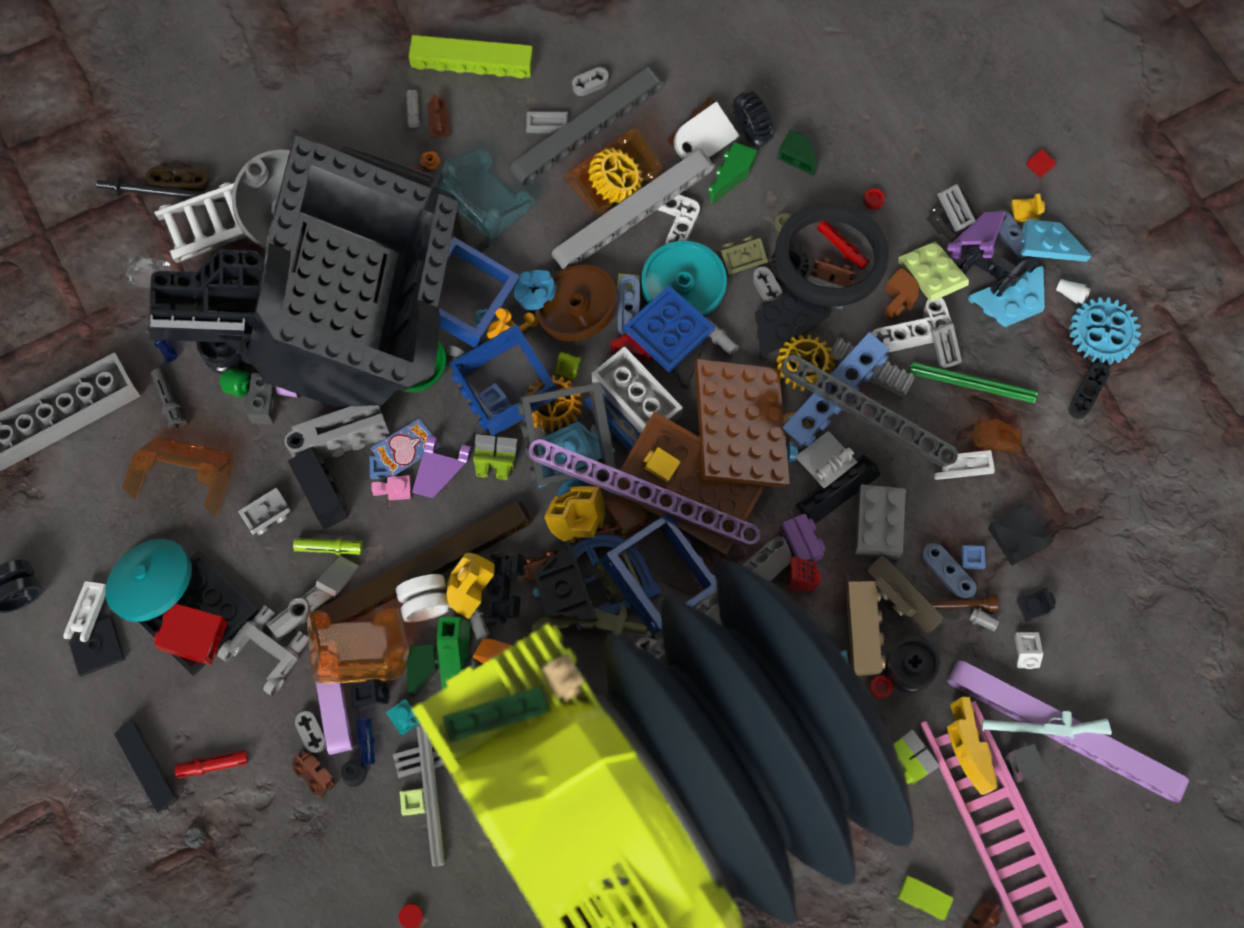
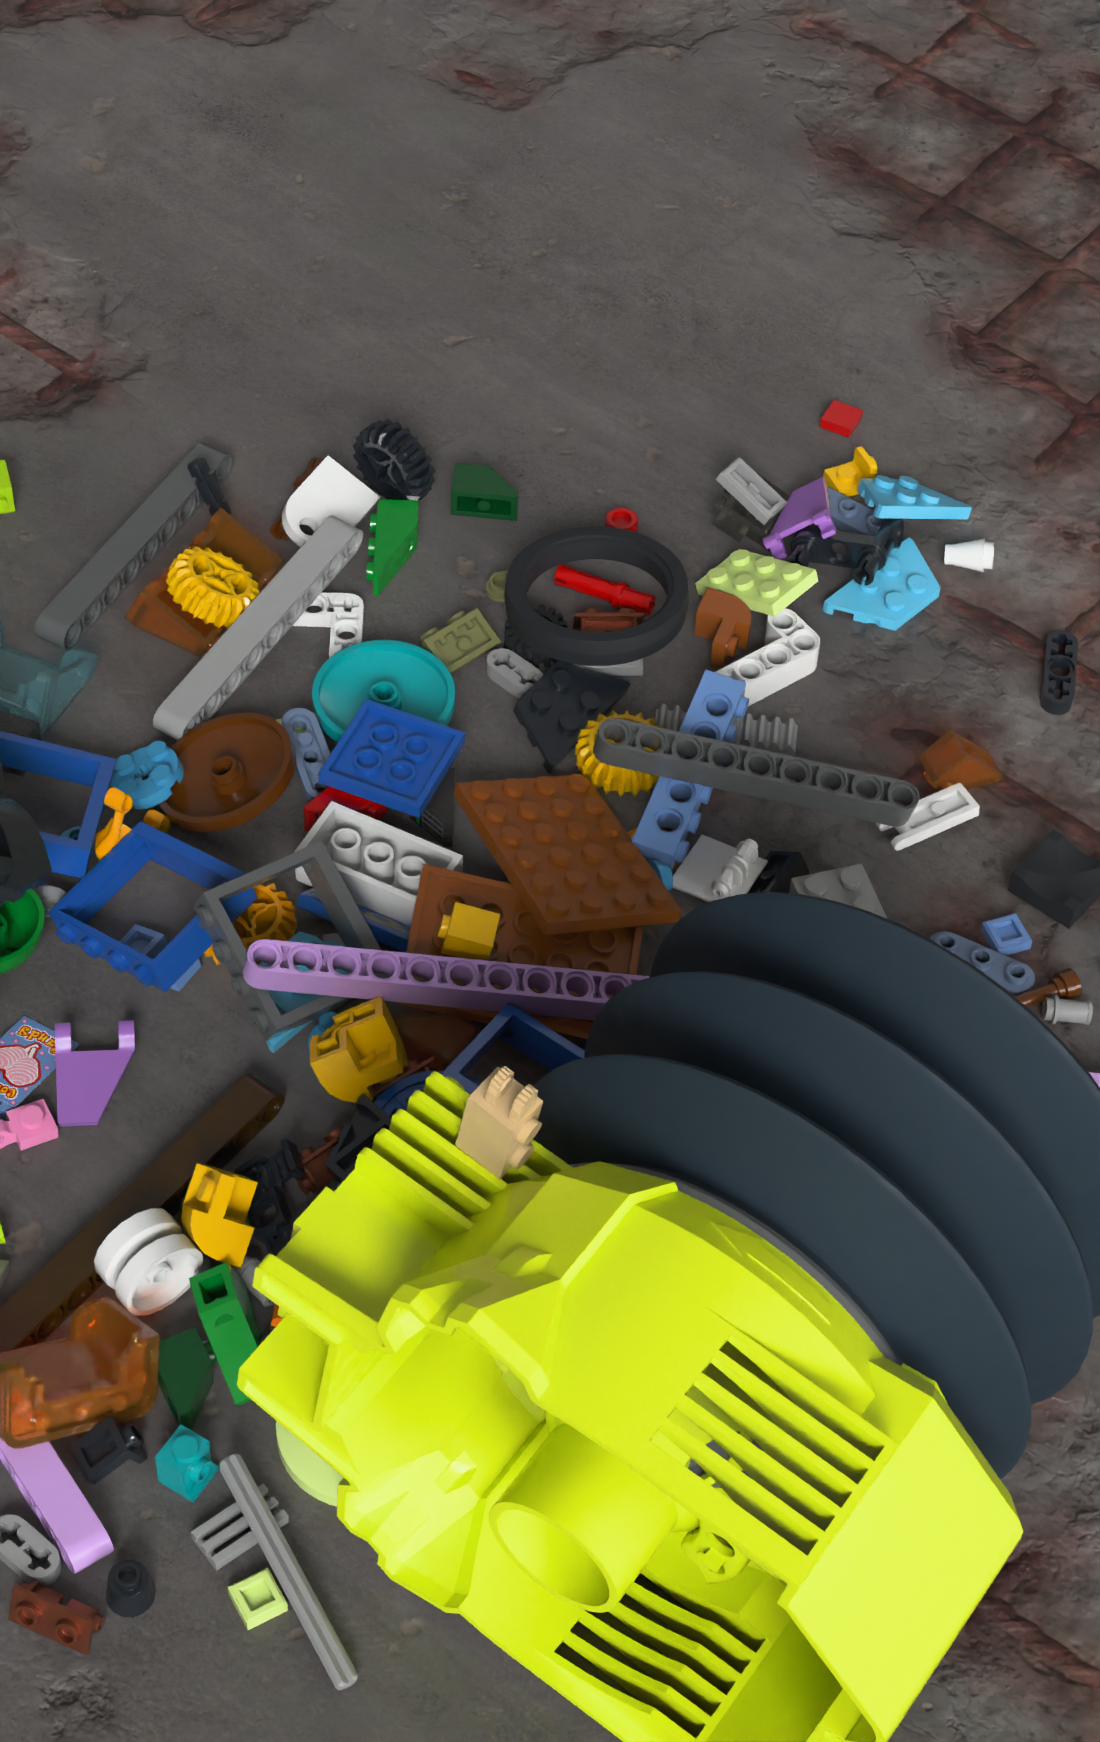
camera: 25 degrees left, 20 degrees down
clear blue axle [356,718,375,766] -> none
dark green plate [442,686,550,742] -> none
lime hips [473,434,519,480] -> none
light grey tile [526,111,568,133] -> none
lime tile [555,352,581,381] -> none
light grey beam [572,67,609,96] -> none
light grey pin [707,318,739,356] -> none
green axle [909,362,1038,403] -> none
light grey tile [931,321,962,369] -> none
medium azure gear [1069,297,1141,365] -> none
none -> black axle [187,458,231,521]

